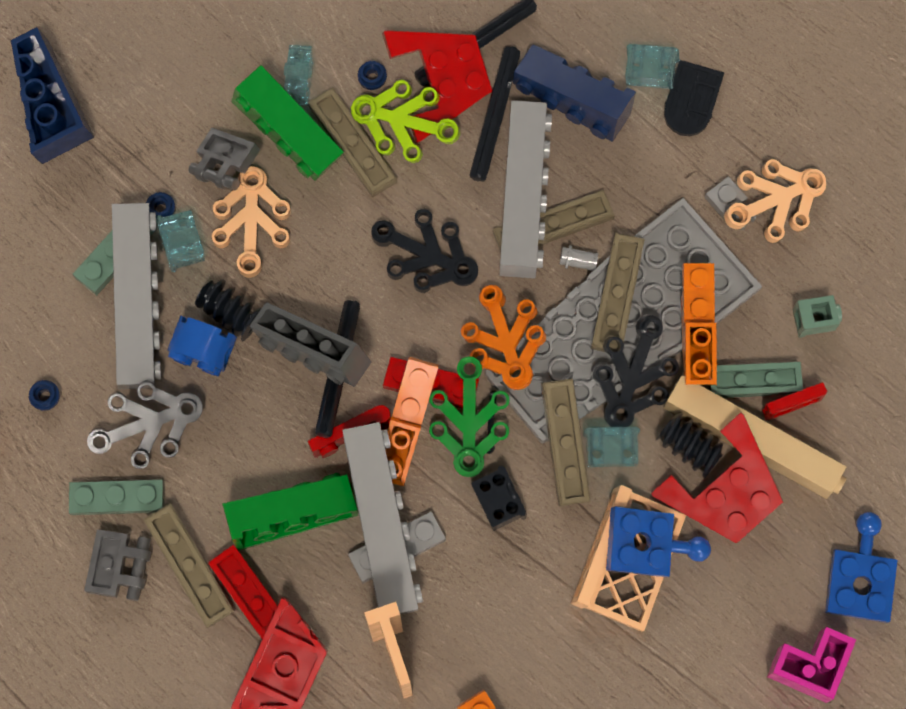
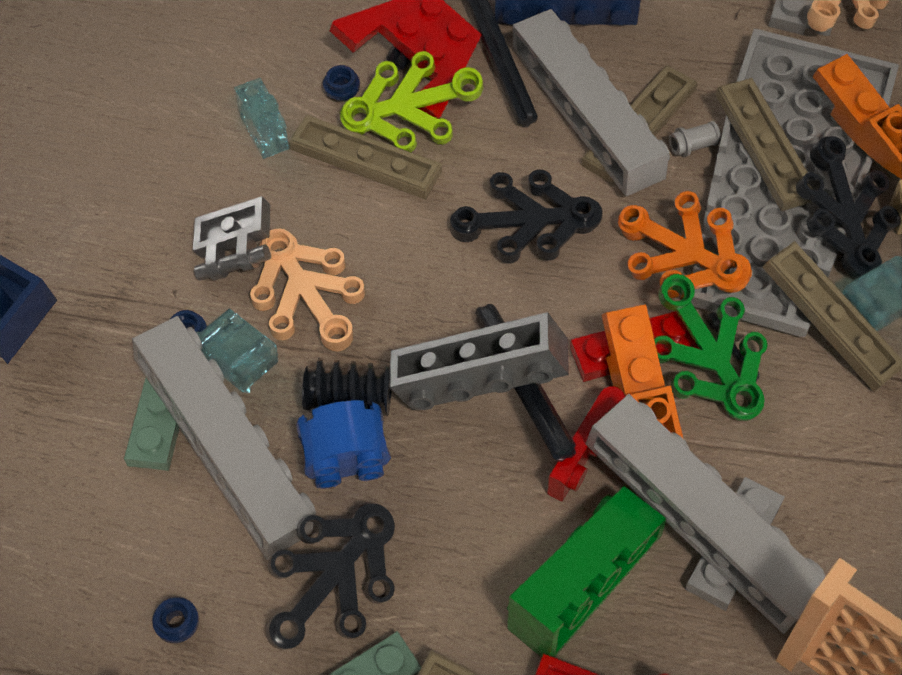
camera: 30 degrees left, 15 degrees down
green wedge [231,65,344,181] -> none
black piece [471,466,527,531] -> none

